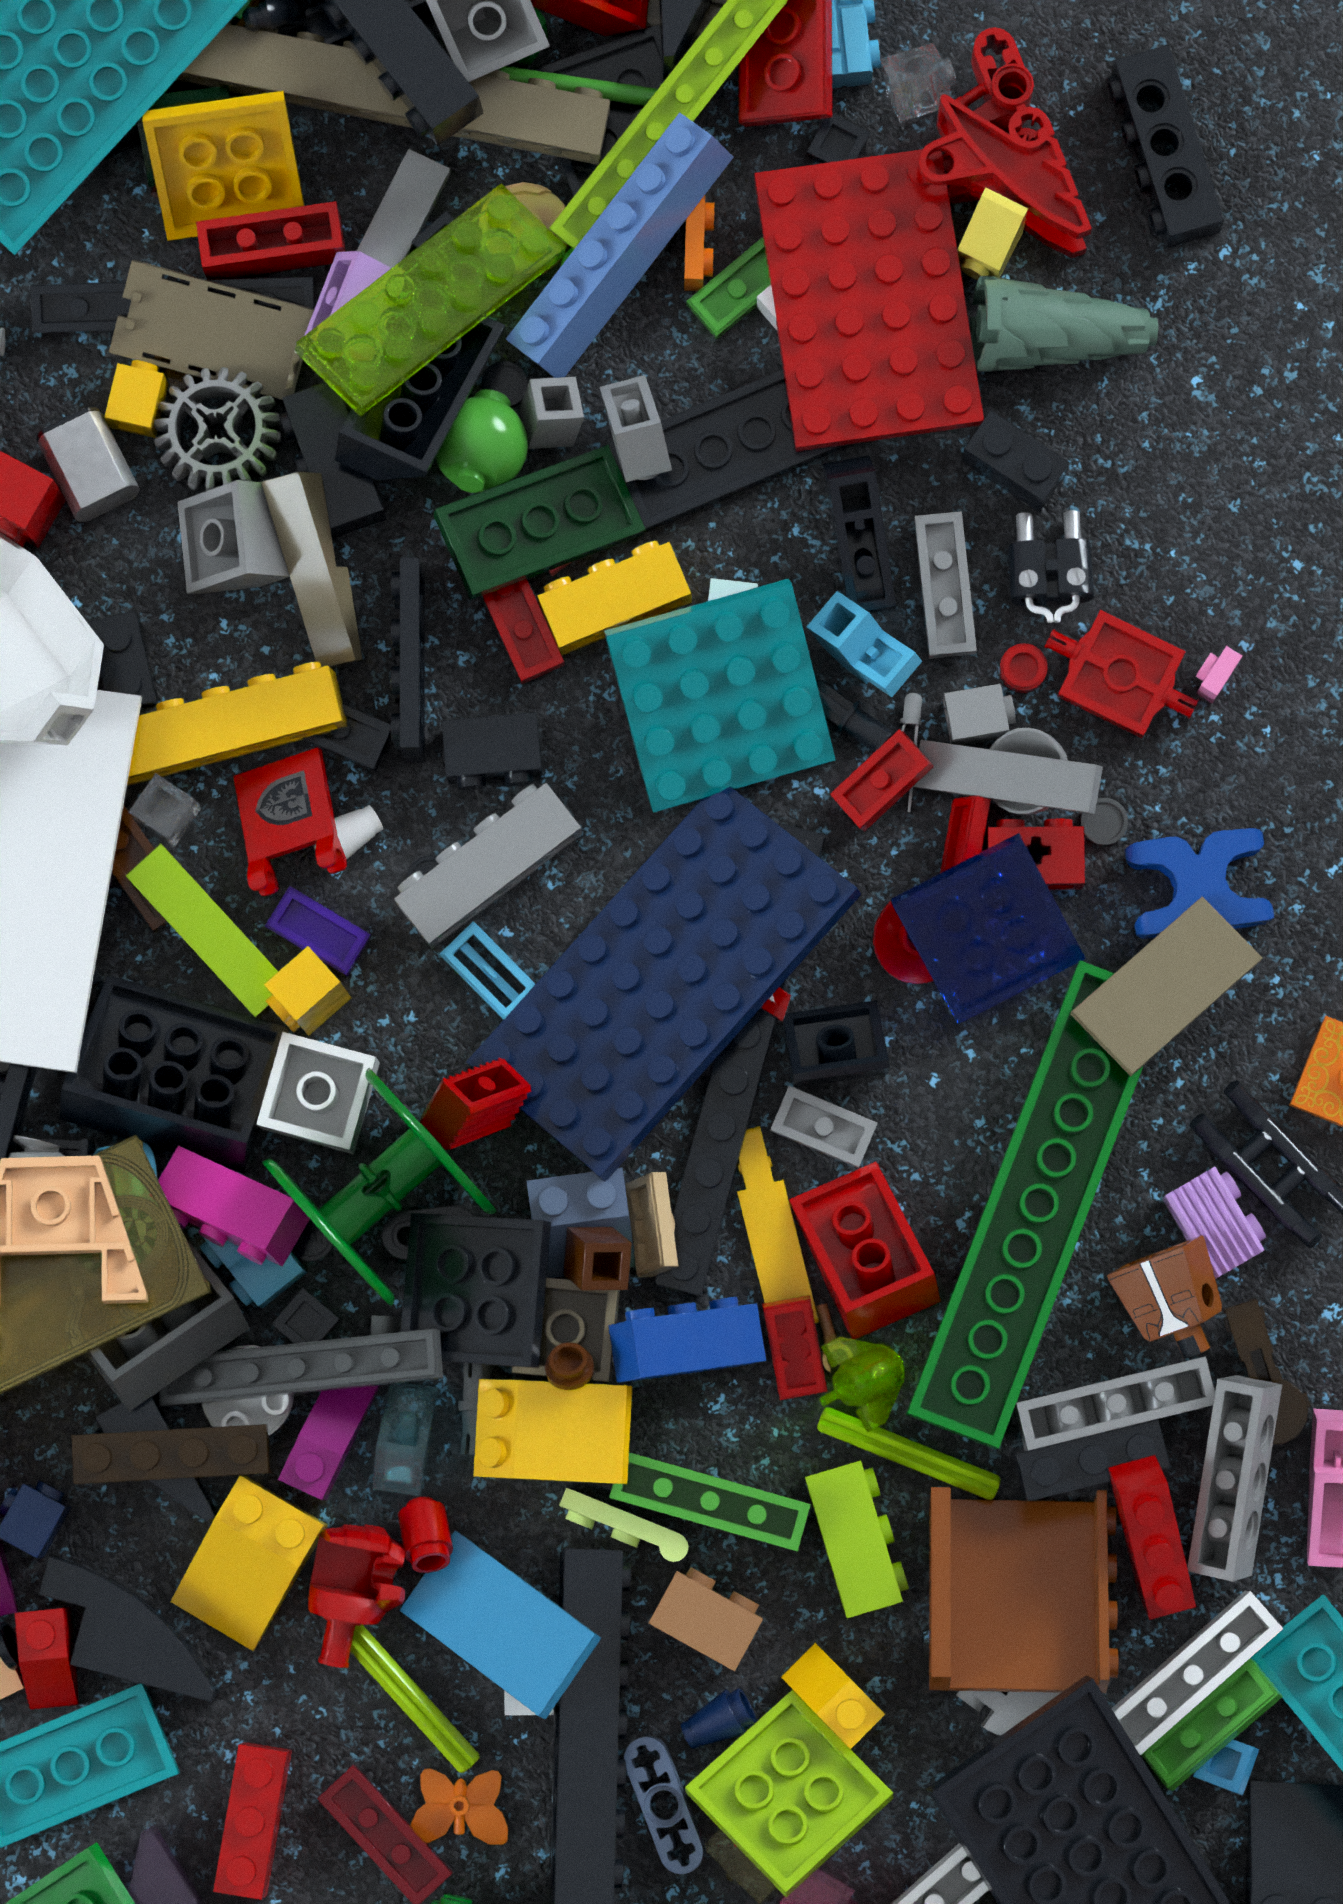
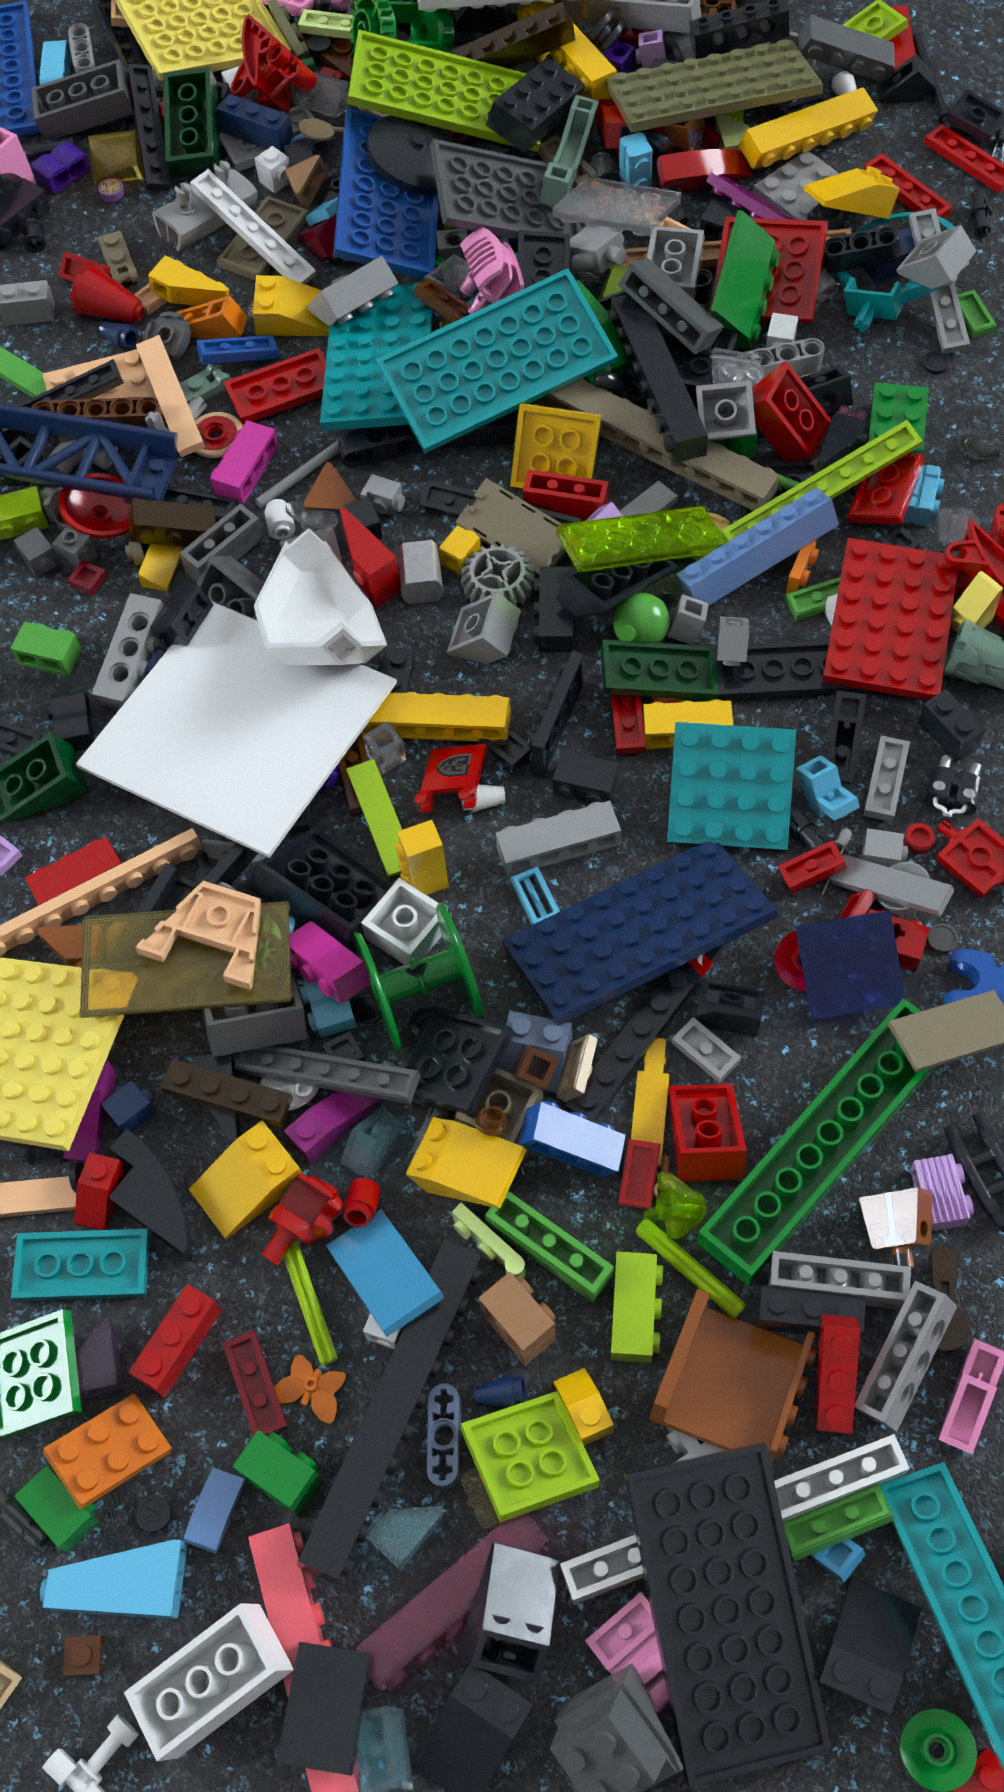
camera: 20 degrees right, 20 degrees down
dark tan slope [261,472,363,668] -> none
dark purple tile [265,886,372,977] -> none
red brick [420,1057,531,1150] -> none

